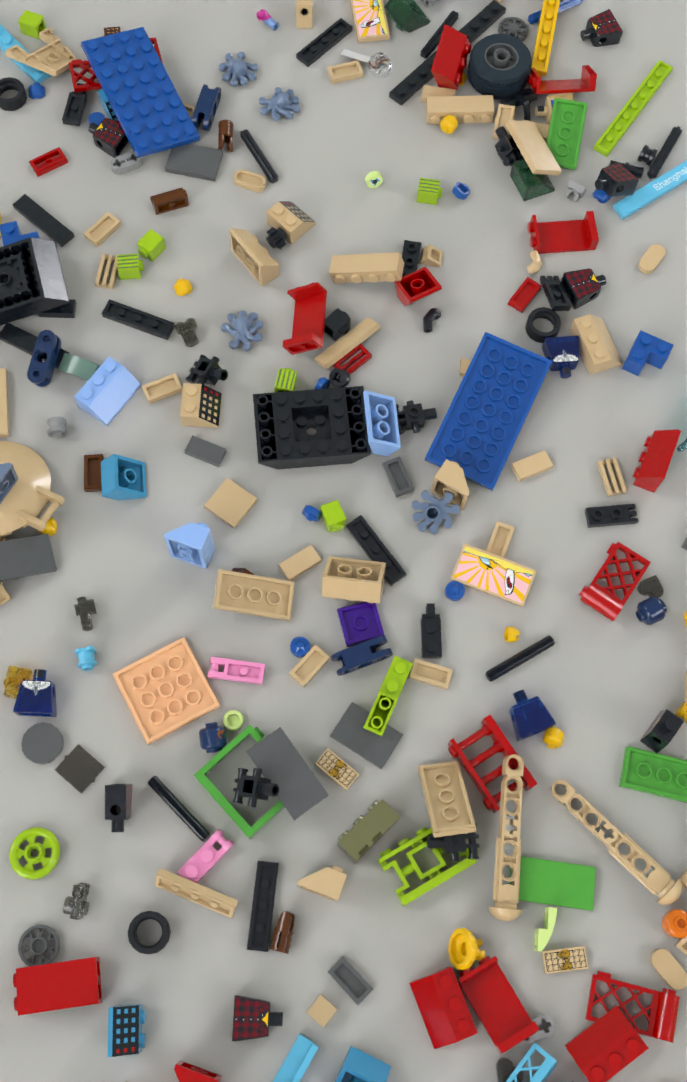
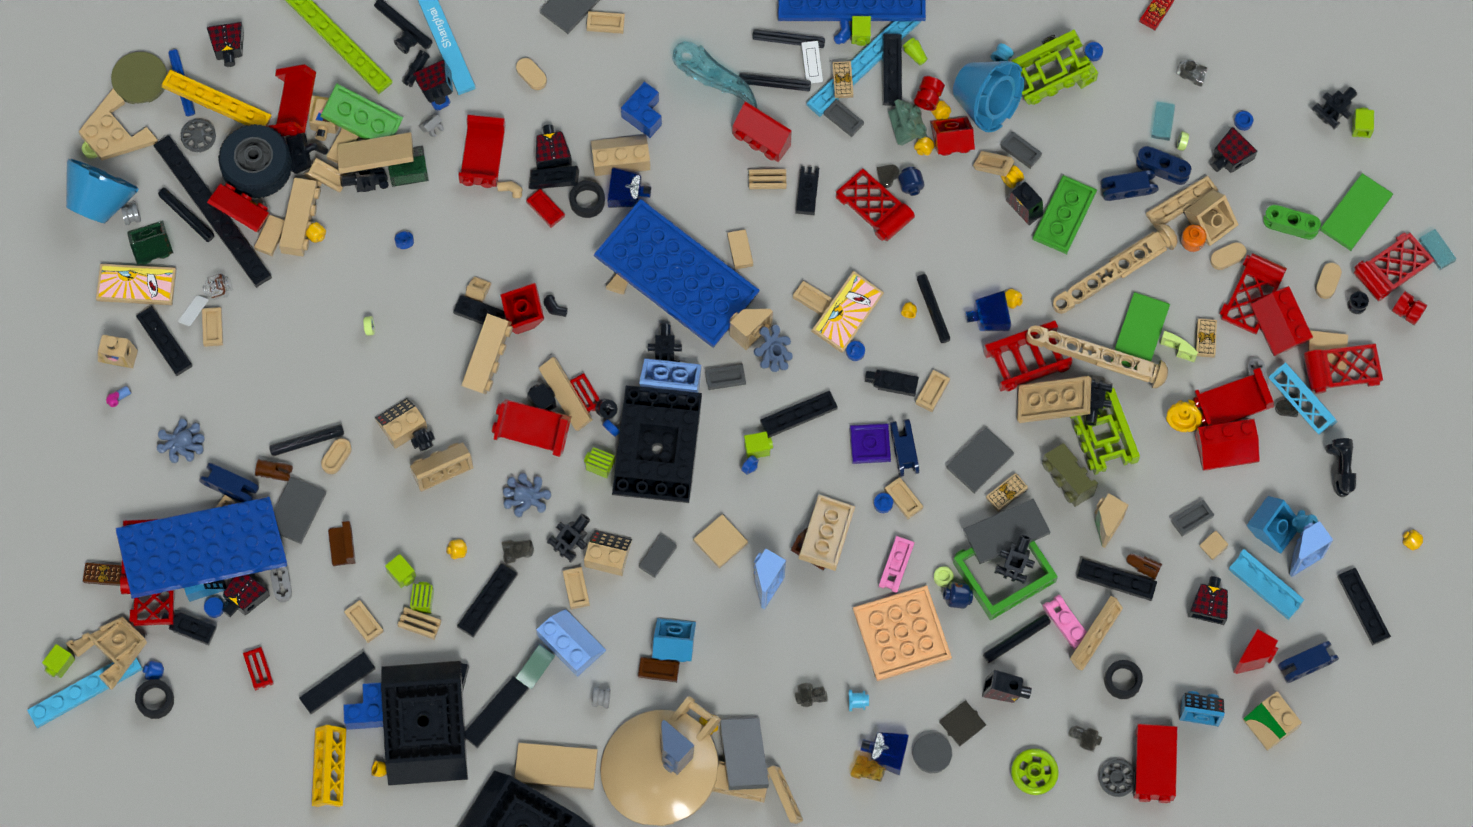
camera: 75 degrees left, 0 degrees up
dark blue piece [27,330,61,387] -> none
sand blue animal [259,87,300,121] -> none
tan tile [279,545,322,581] -> none
tan slope [322,556,386,603] -> none
lime slope [363,656,413,737] -> none
lime brick [416,178,442,205] -> none

